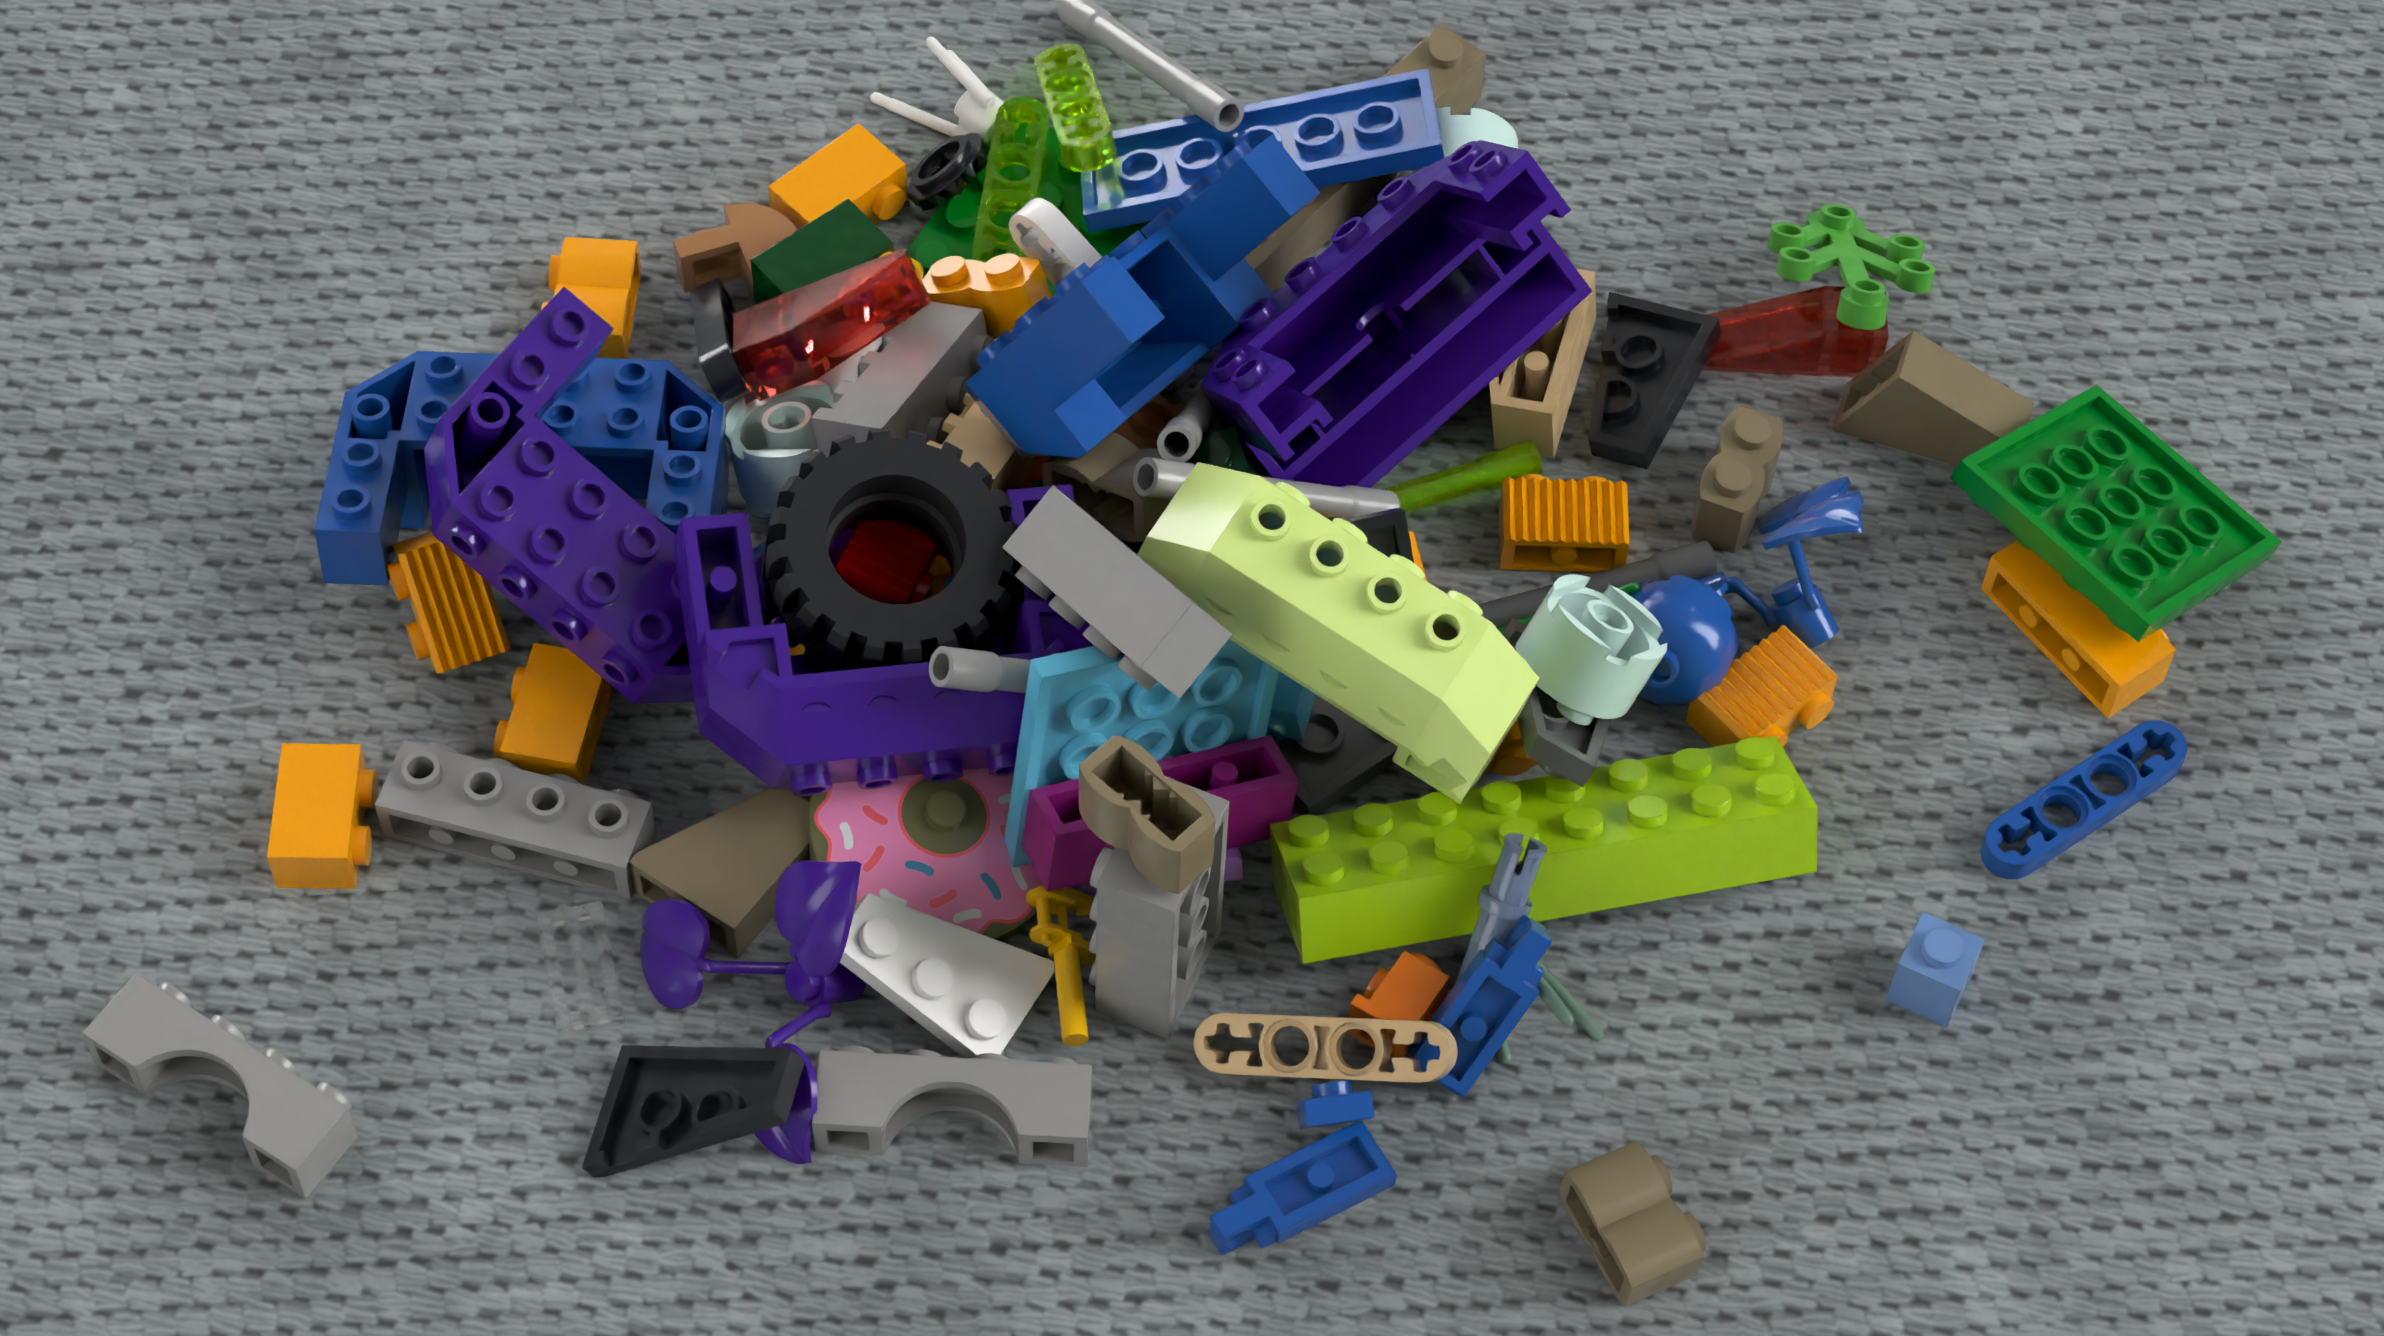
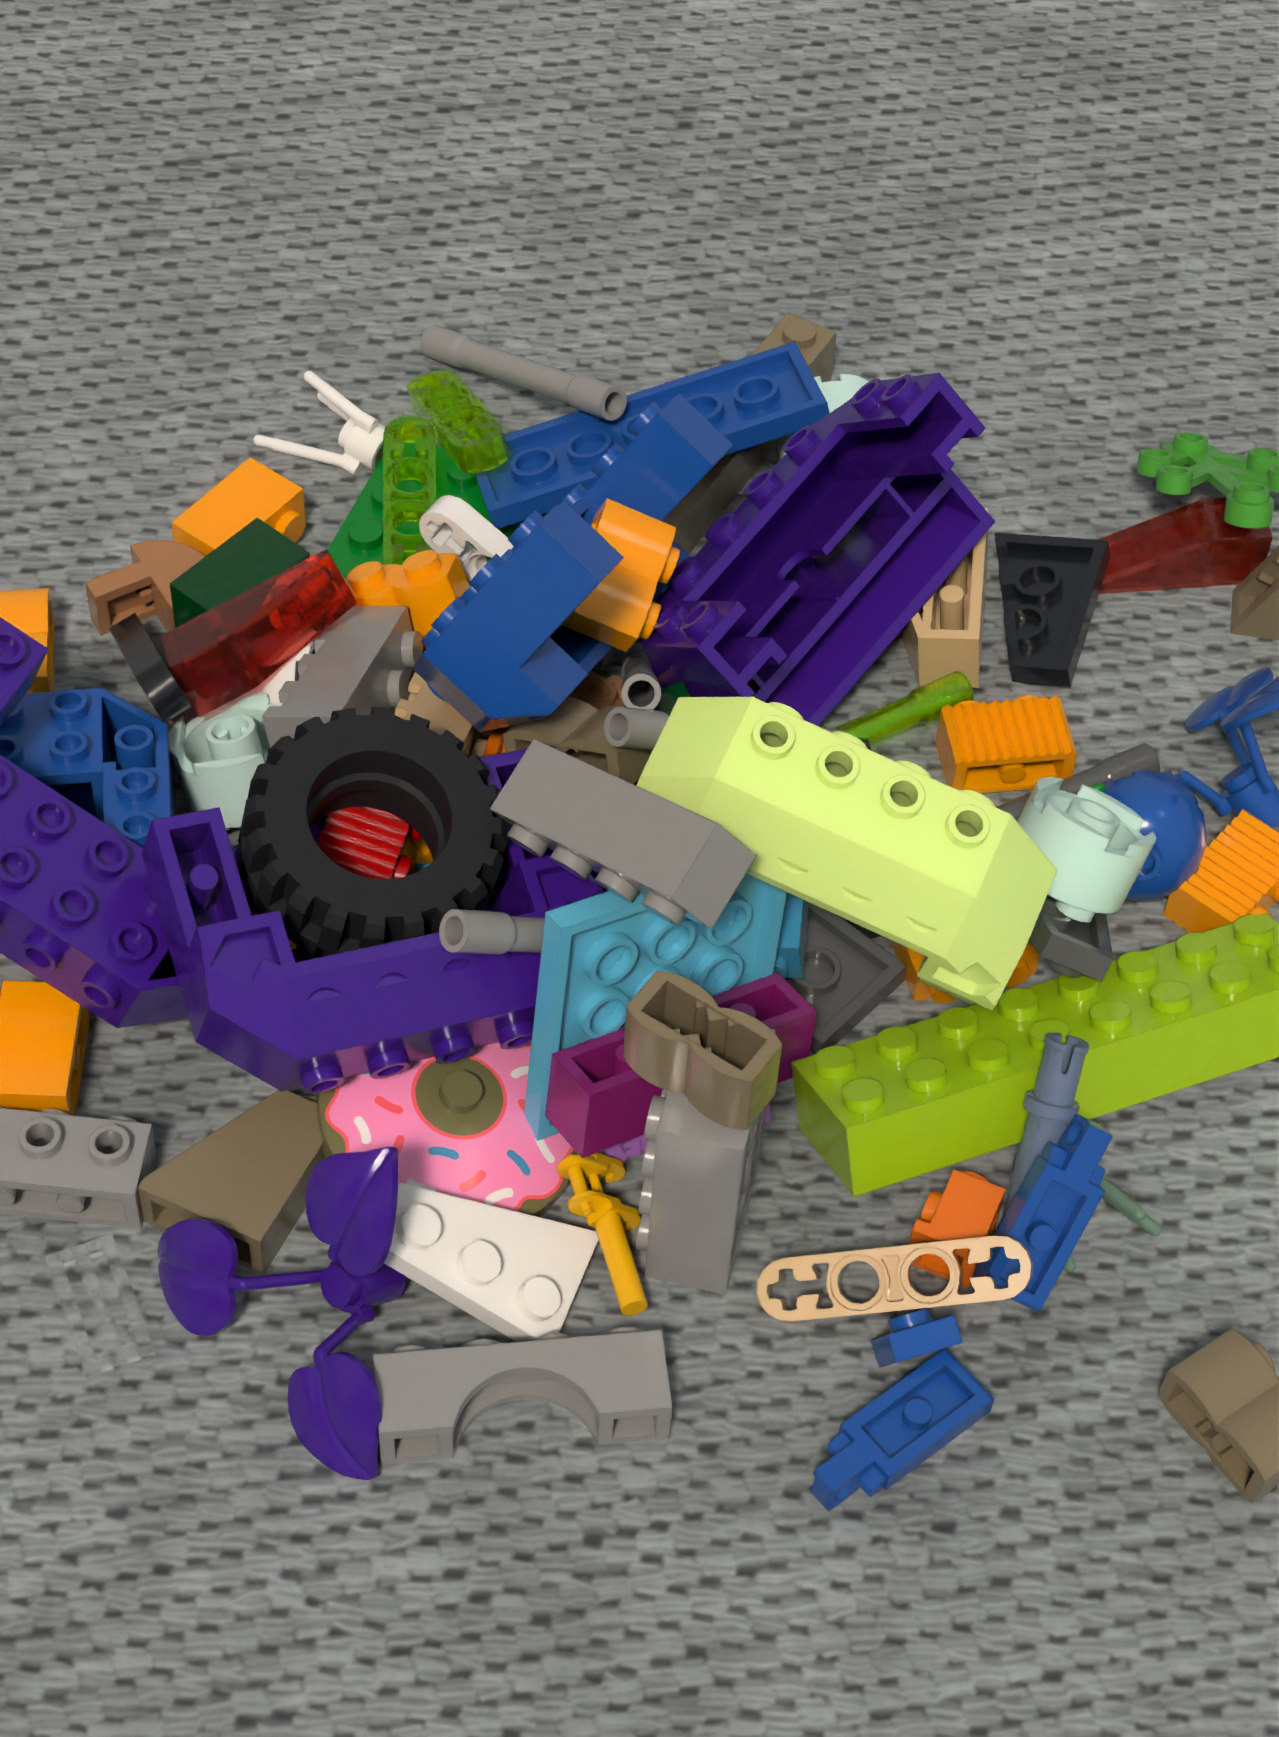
camera: 10 degrees left, 5 degrees down
black wing [582,1045,805,1178] -> none
black gear [907,133,990,211] -> none
dark tan brick [1691,405,1784,553] -> none
none -> light orange brick [561,498,680,652]

